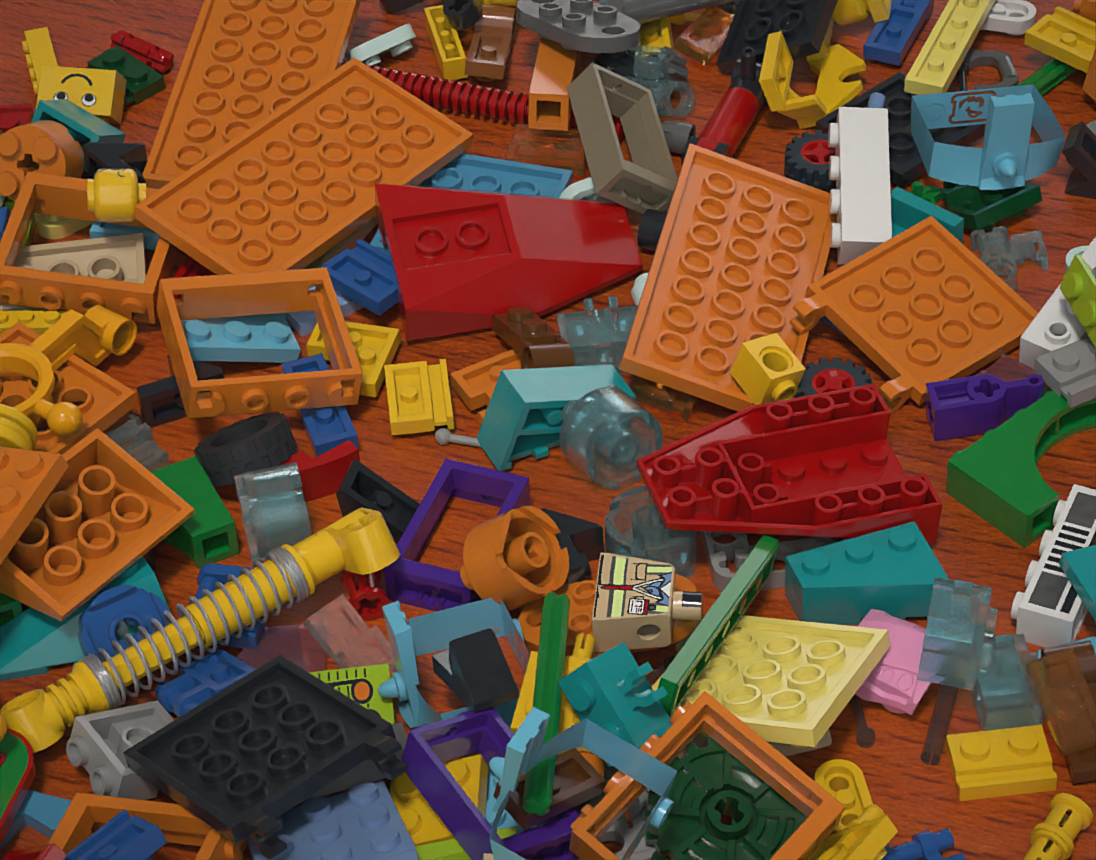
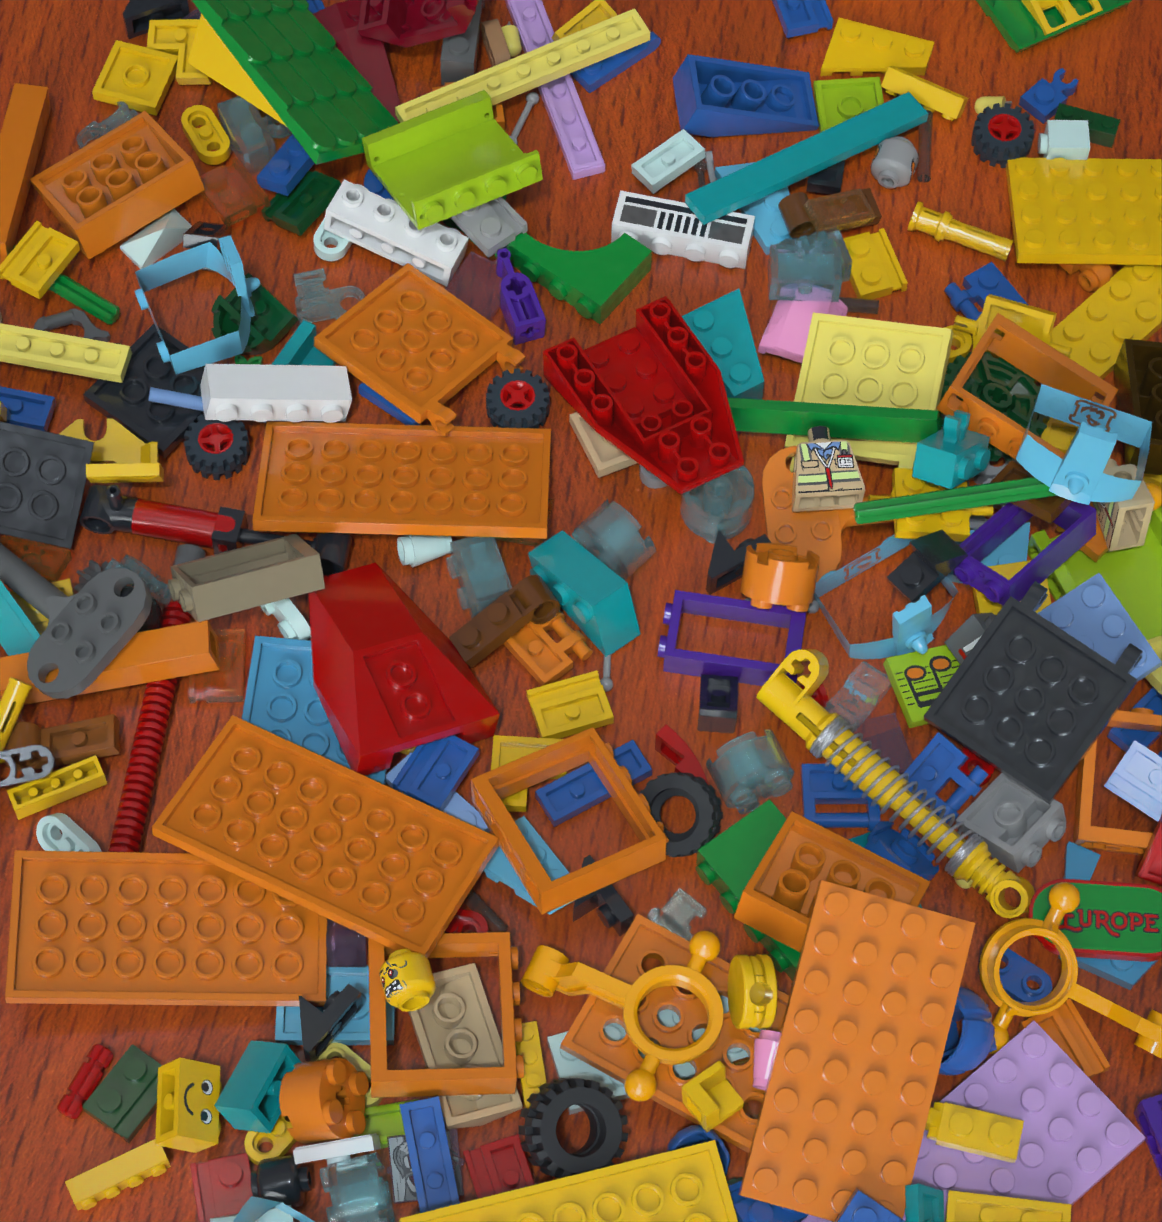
camera: 105 degrees left, 20 degrees up
yellow brick [730,333,806,405] -> none

